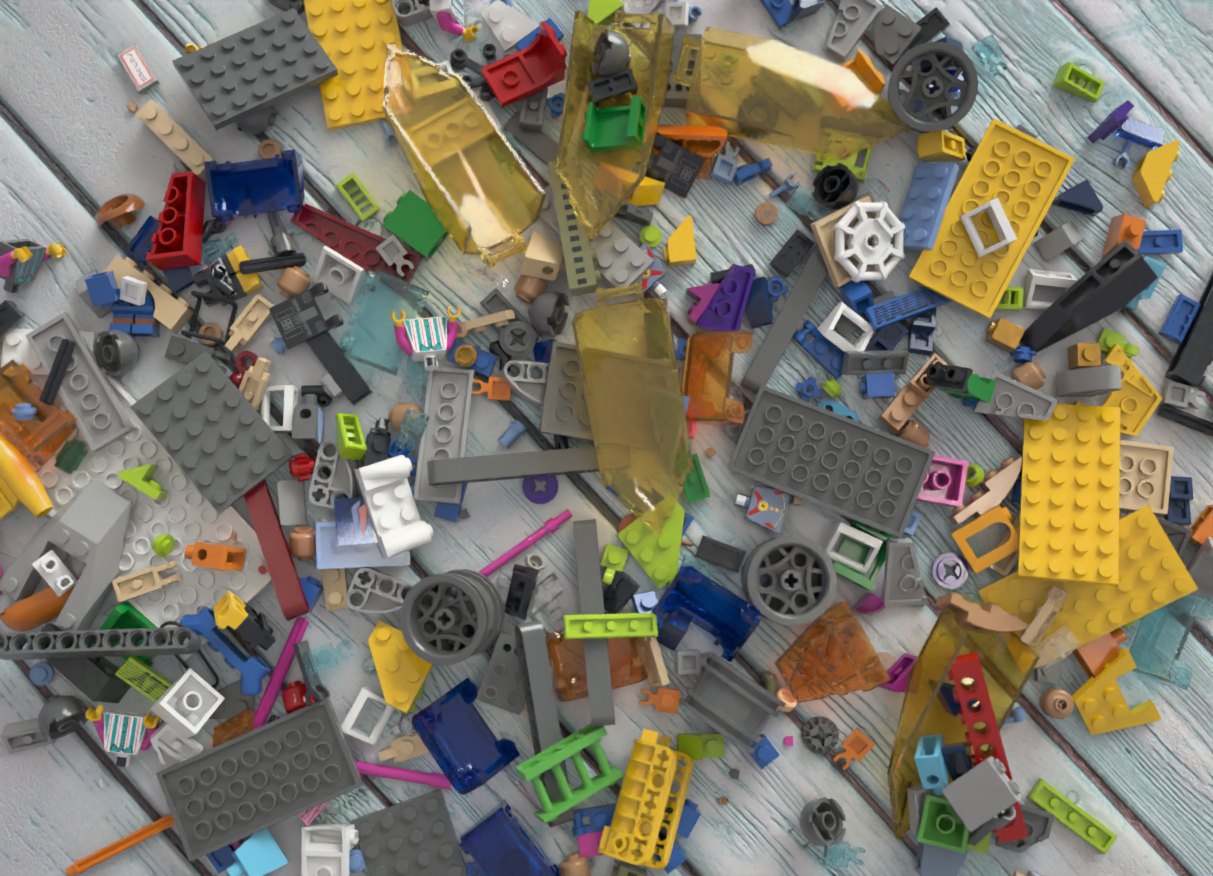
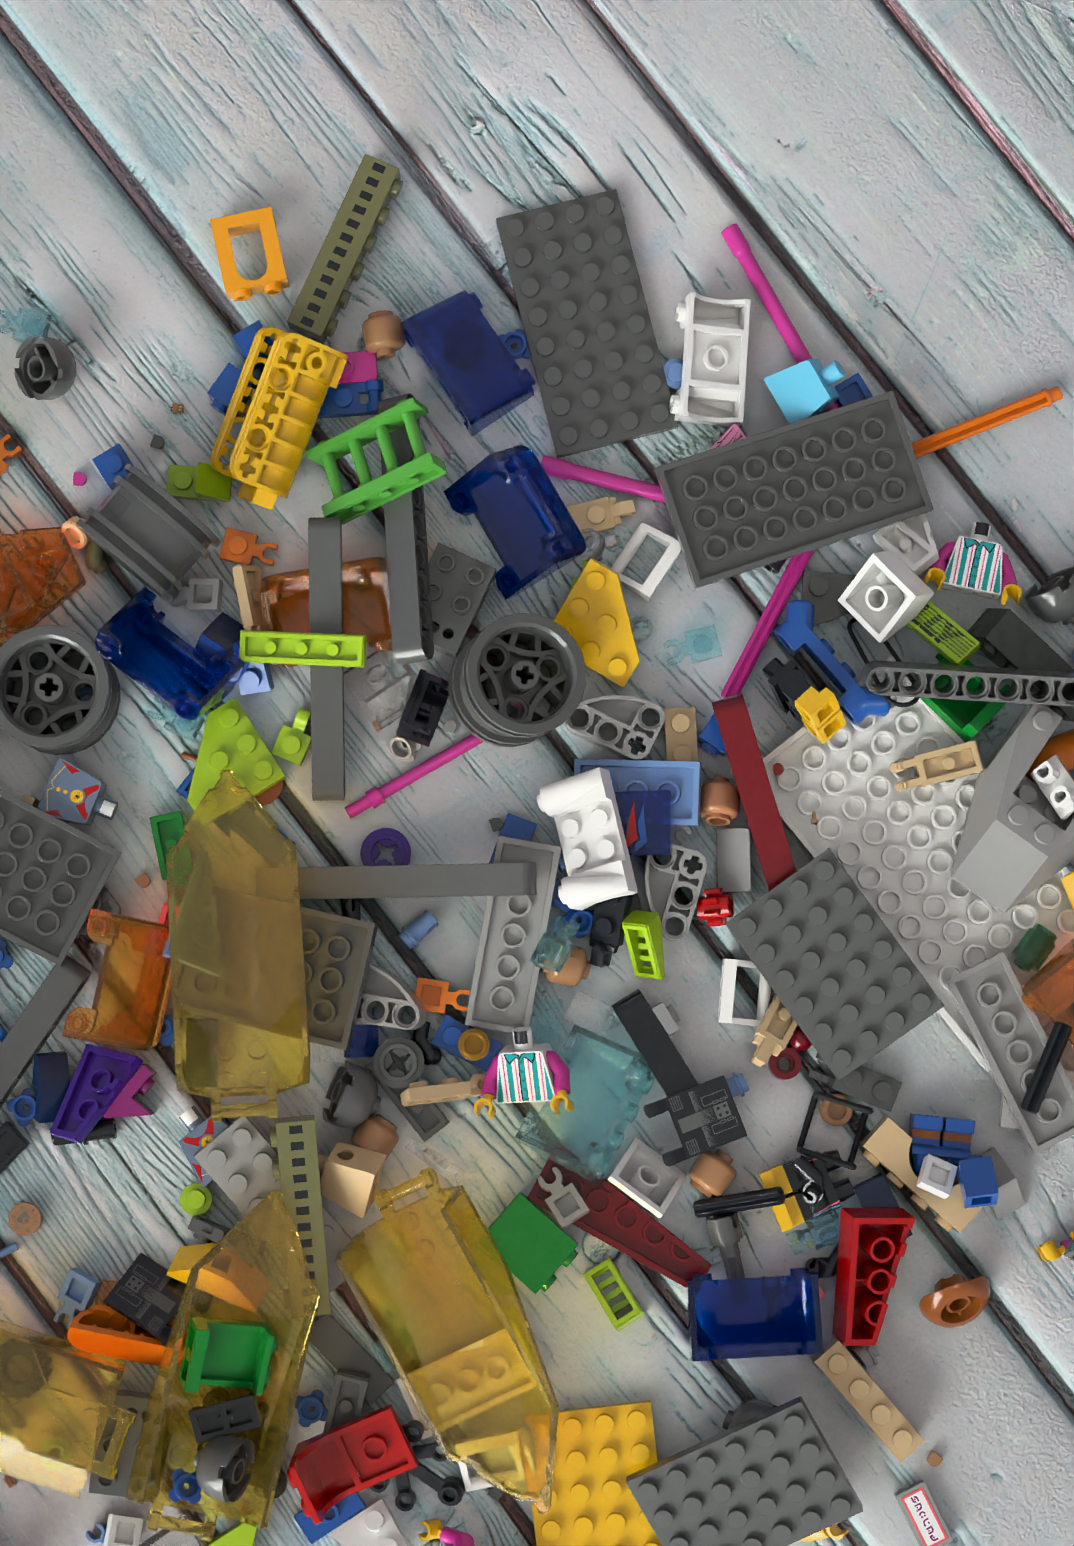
camera: 175 degrees left, 0 degrees up
dark grey cylinder [94,330,140,376] -> none
lime slope [117,464,168,501] -> none
clear blue tile [124,215,160,265] -> none
lime plate [152,534,174,557] -> none
orange torso [185,542,247,571] -> none
clear orange plate [212,708,254,748] -> none
tan hinge [224,293,275,353] -> none
medium nougat tile [258,139,282,163] -> none
red head [282,680,315,714] -> none
dark grey torso [292,394,324,450] -> none
black flag [292,640,330,706] -> none
black arm [301,385,332,407] -> none
medium blue hand [379,119,400,147] -> none
black plate [603,571,641,614] -> none
yellow slope [663,215,697,267] -> none
black plate [695,535,746,573] -> none
blue plate [733,158,773,186] -> none
dark grey gear [802,716,839,754] -> none
none -> blue plate [168,1468,201,1504]

